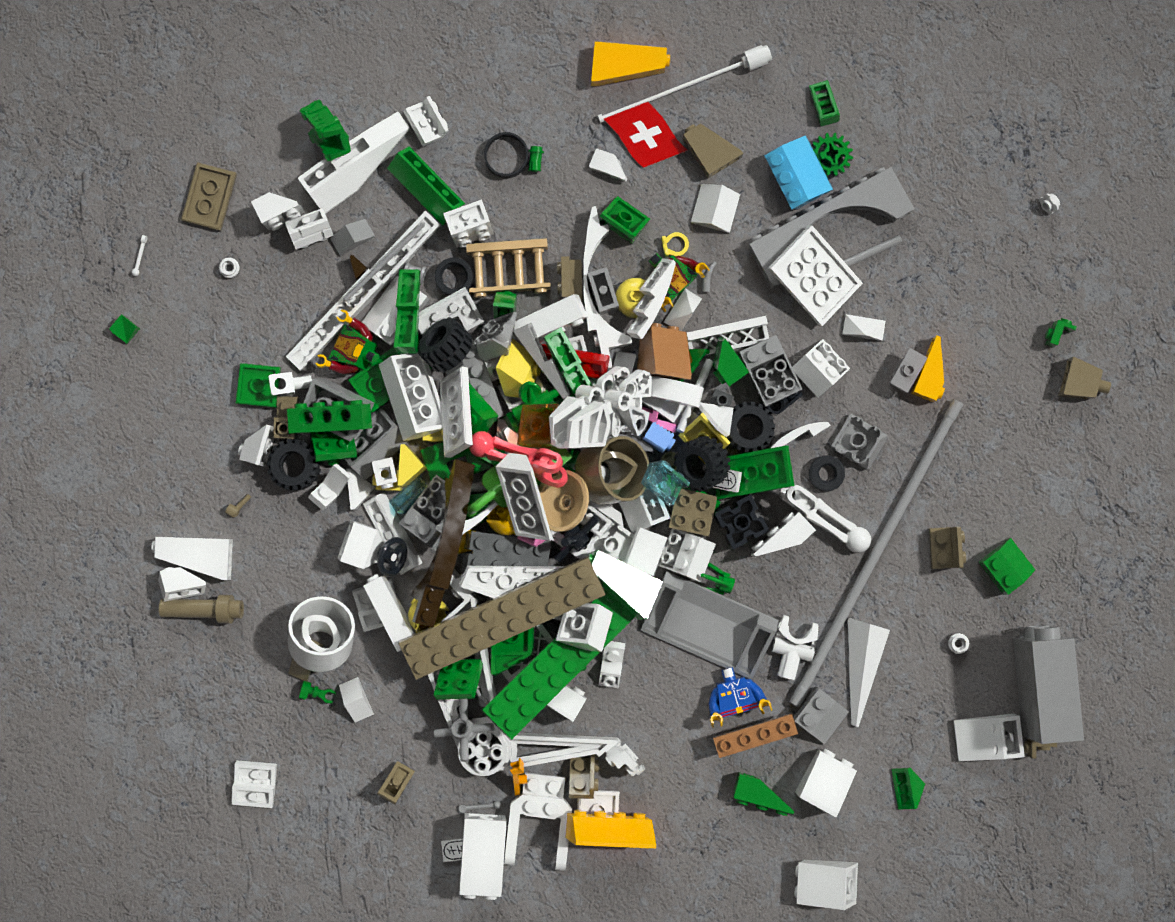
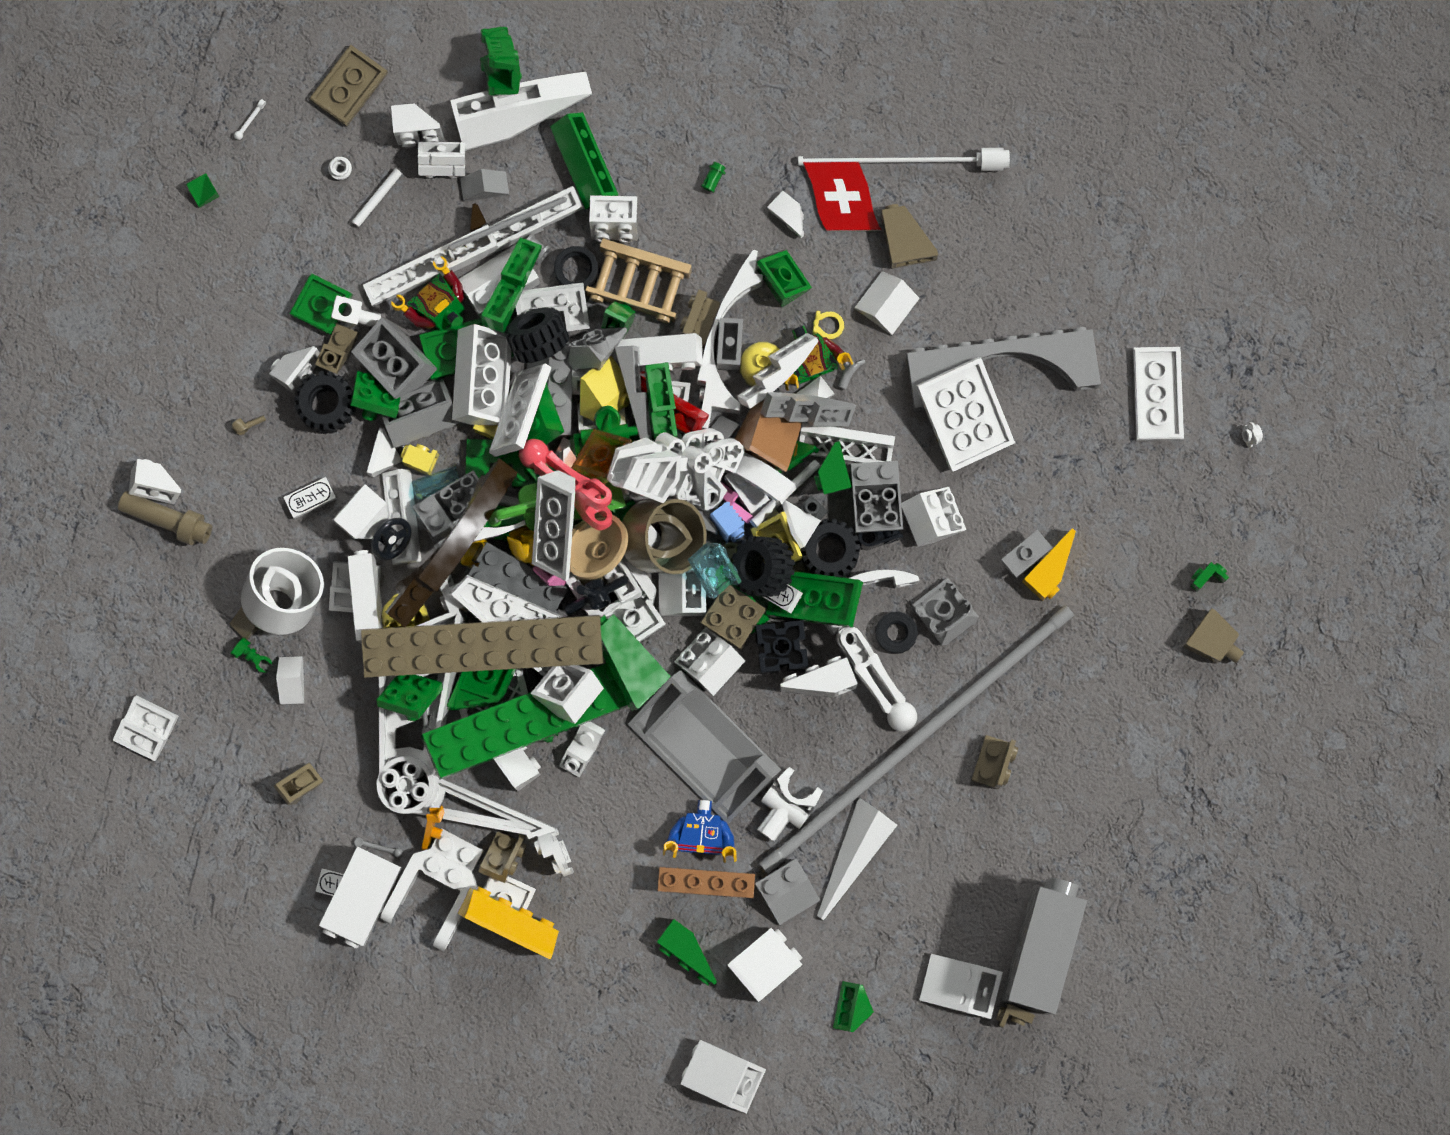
camera: 20 degrees right, 5 degrees down
white slope [152,537,233,580] -> none
green brick [287,400,372,433] -> none
white bracket [308,463,351,511] -> none
white brick [372,457,397,489] -> none
light yellow slope [398,444,427,487] -> none
white bracket [404,96,448,146] -> none
light grey bar [434,699,494,762] -> none
black tyre [484,132,529,178] -> none
yellow slope [591,41,670,86] -> none
white slope [624,527,668,576] -> none
green plant [701,562,735,595] -> none
medium azure slope [764,136,833,209] -> none
green slope [809,80,840,127] -> none
green gear [811,133,853,178] -> none
white slope [842,314,886,341] -> none
light grey bar [843,235,902,267] -> none
white plate [948,633,969,654] -> none
green slope [978,538,1035,595] -> none
none -> white tile [284,477,337,519]
none -> white bar [352,168,402,227]
none -> light grey slope [760,392,856,426]
none -> white tile [1133,347,1184,441]

